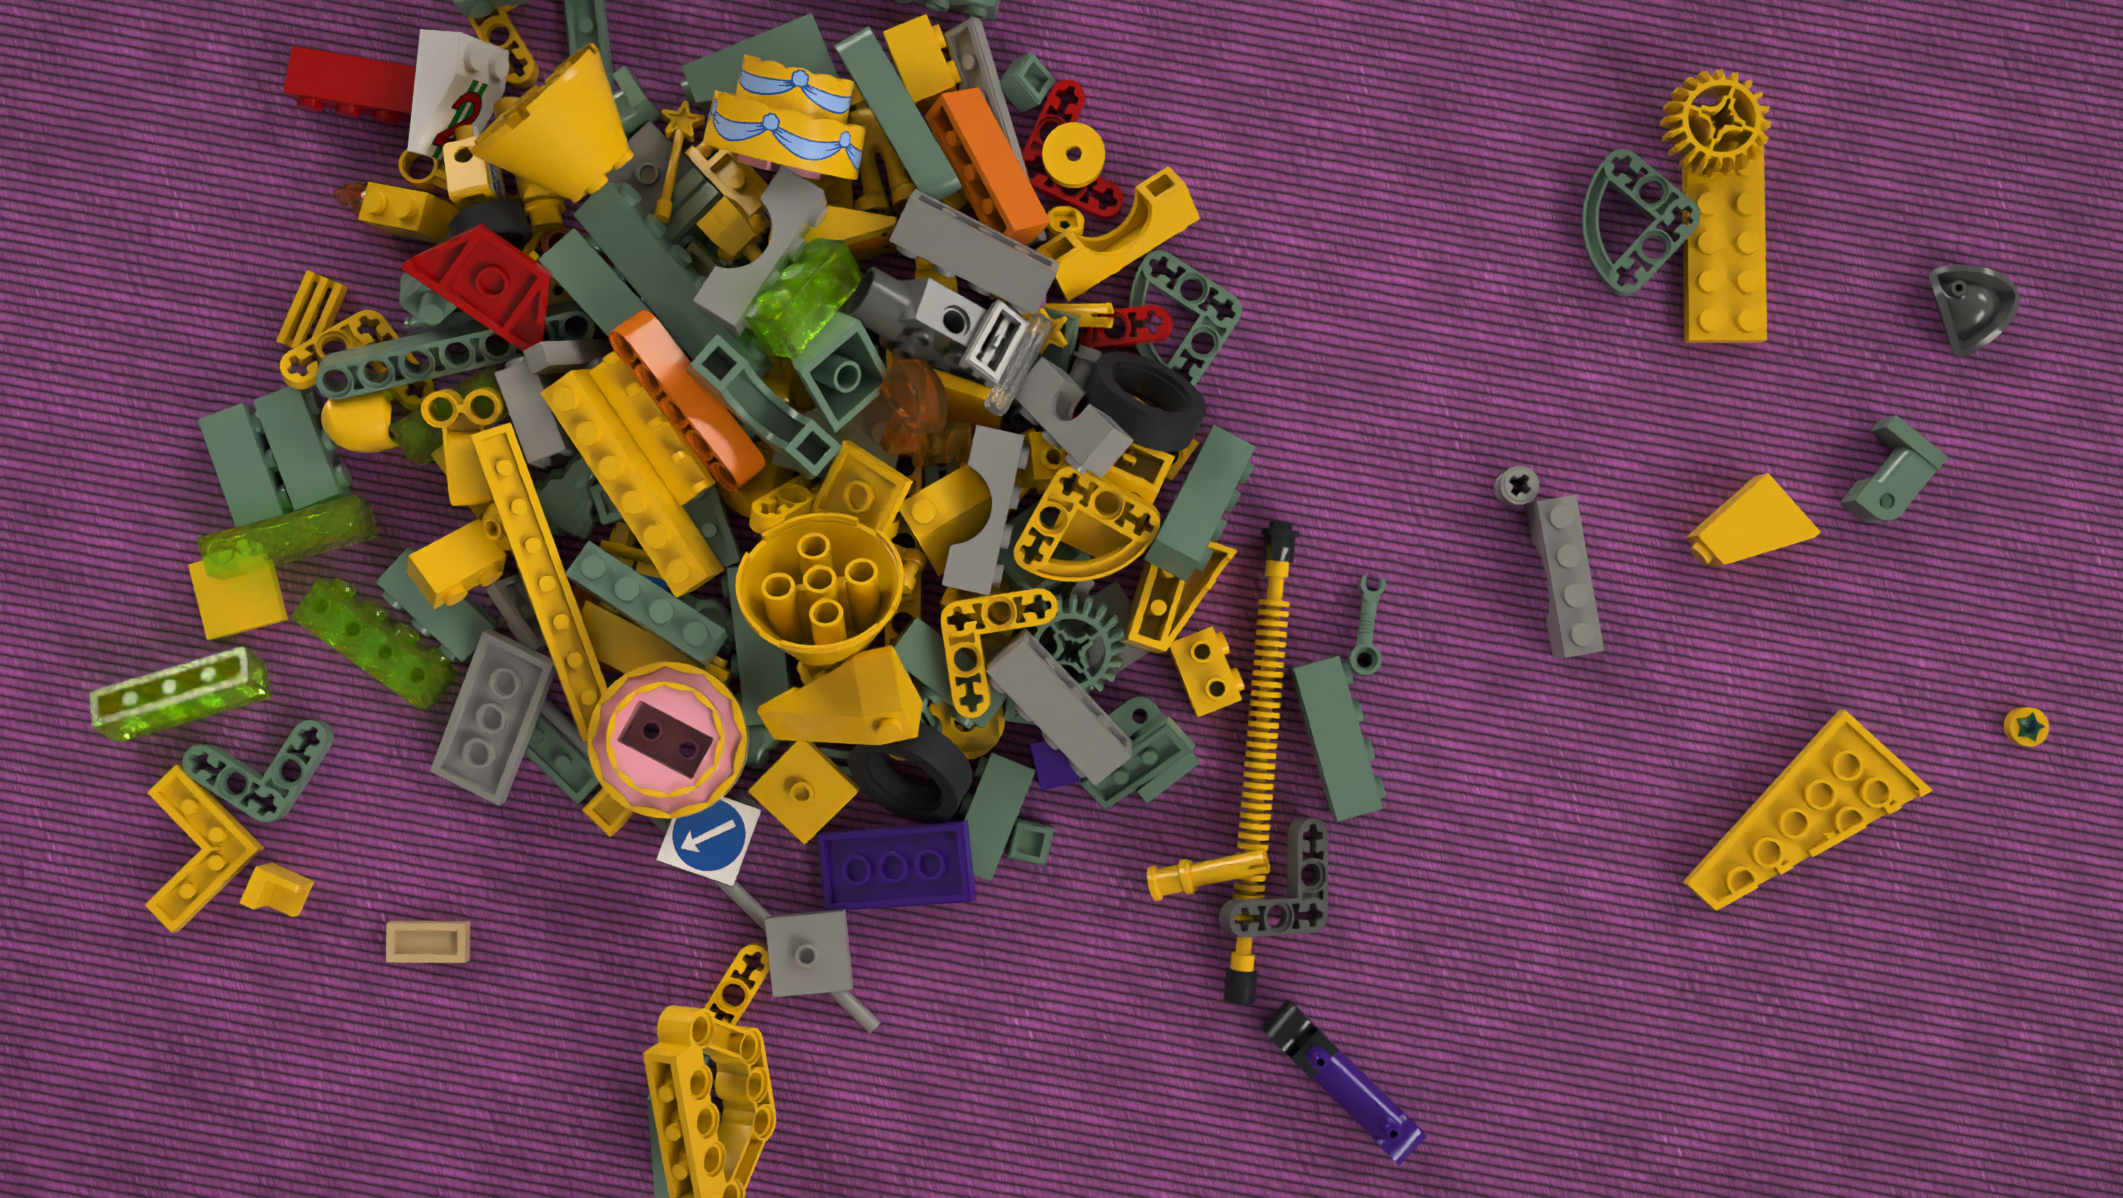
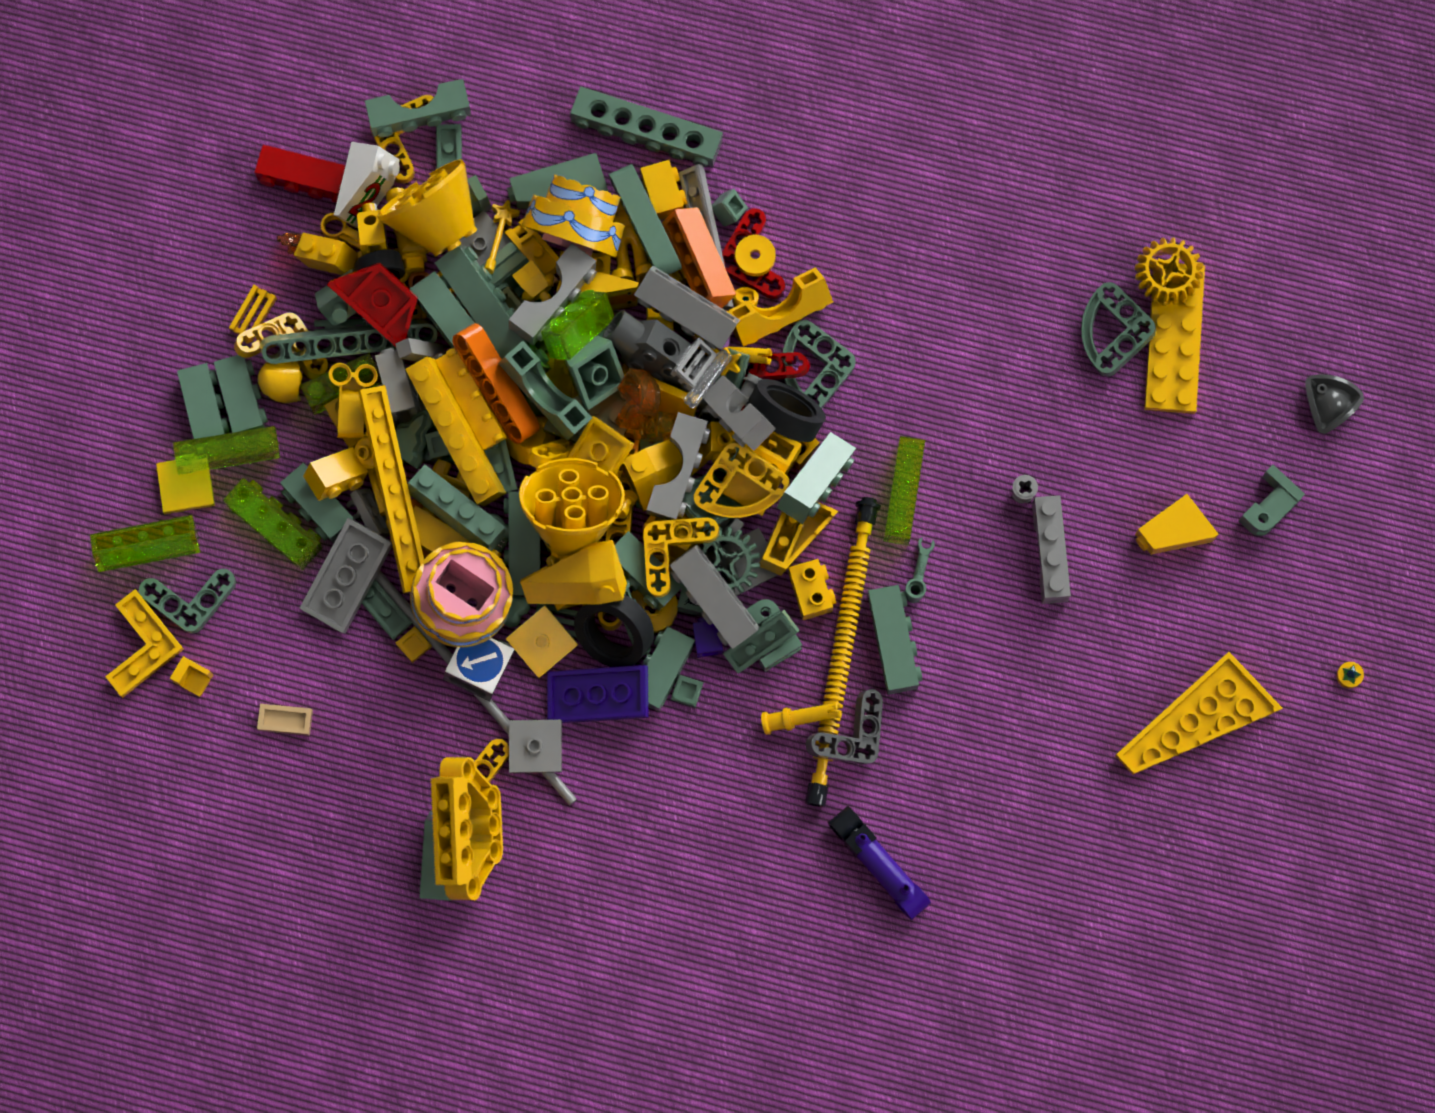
camera: 10 degrees right, 10 degrees down
none -> clear neon green brick [883,436,925,545]

